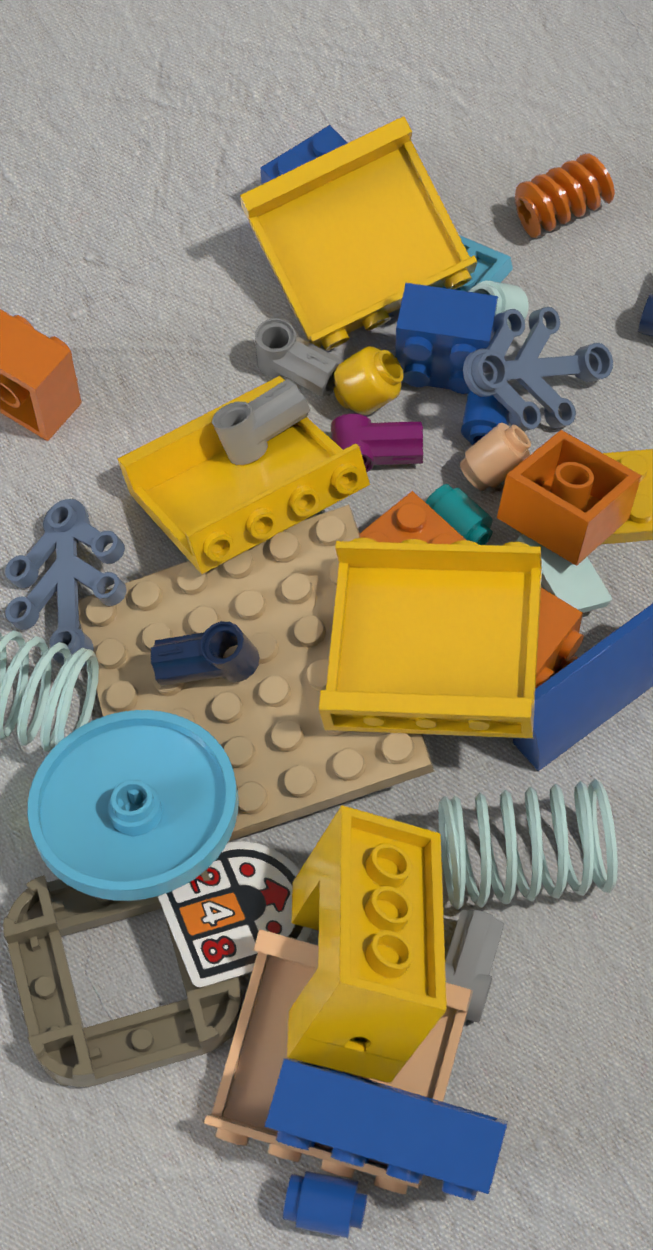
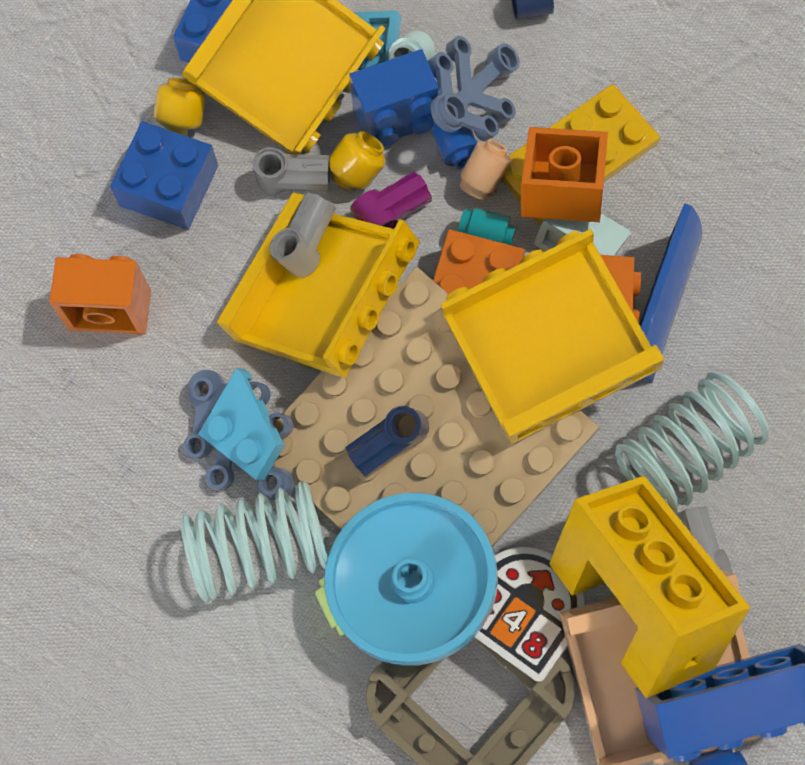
camera: 30 degrees left, 10 degrees up
none -> blue brick [110,121,219,230]
none -> yellow head [154,77,206,136]
none -> medium azure wing [198,368,285,480]

